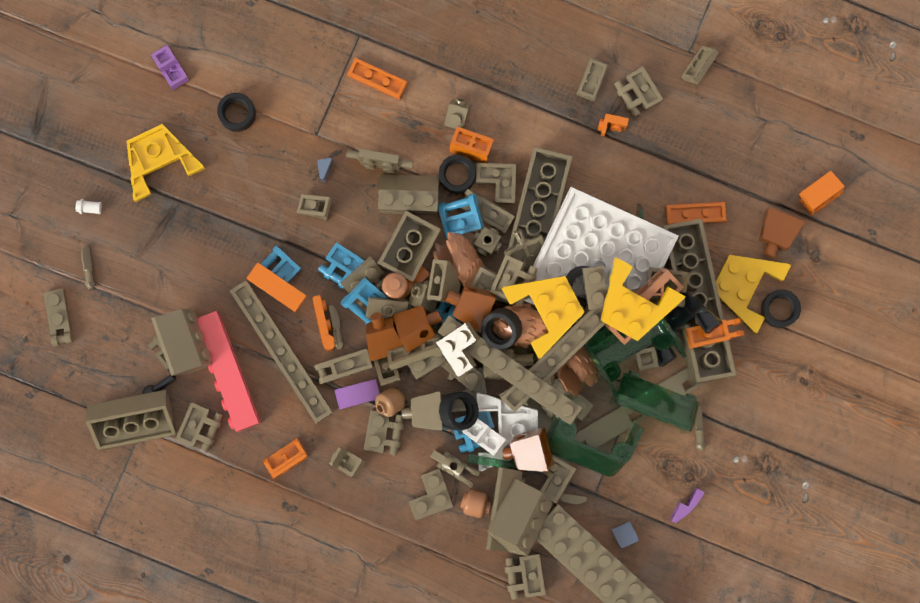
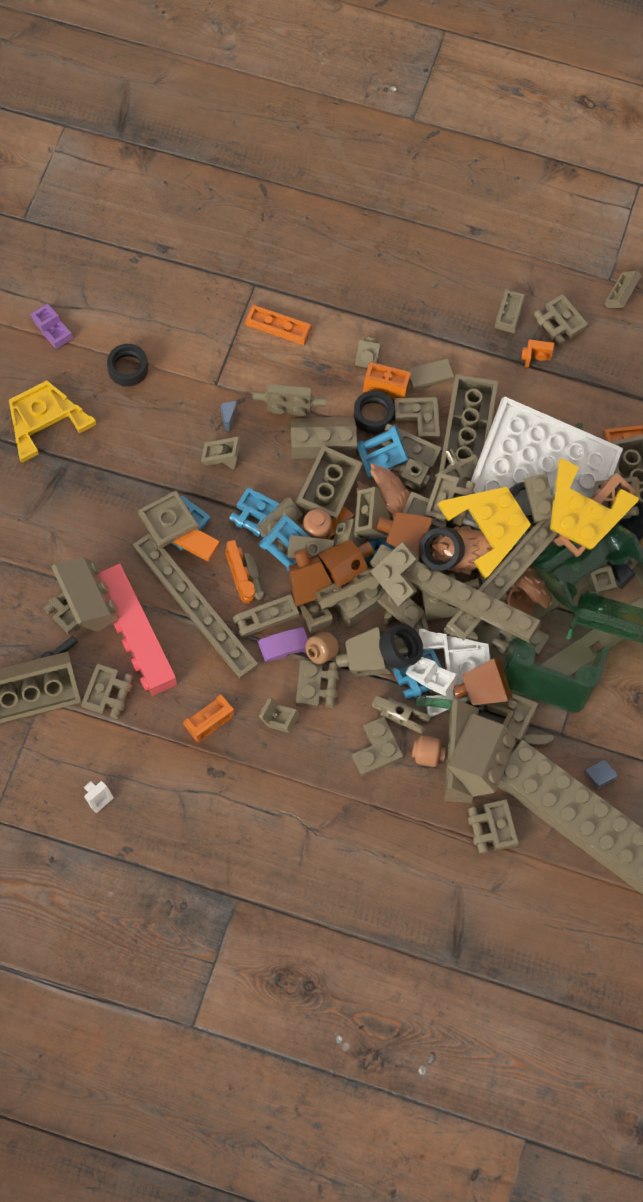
camera: 10 degrees left, 15 degrees down
none -> white tile [84,781,114,813]
none -> dark tan tile [137,490,198,548]
none -> dark tan tile [407,359,454,390]

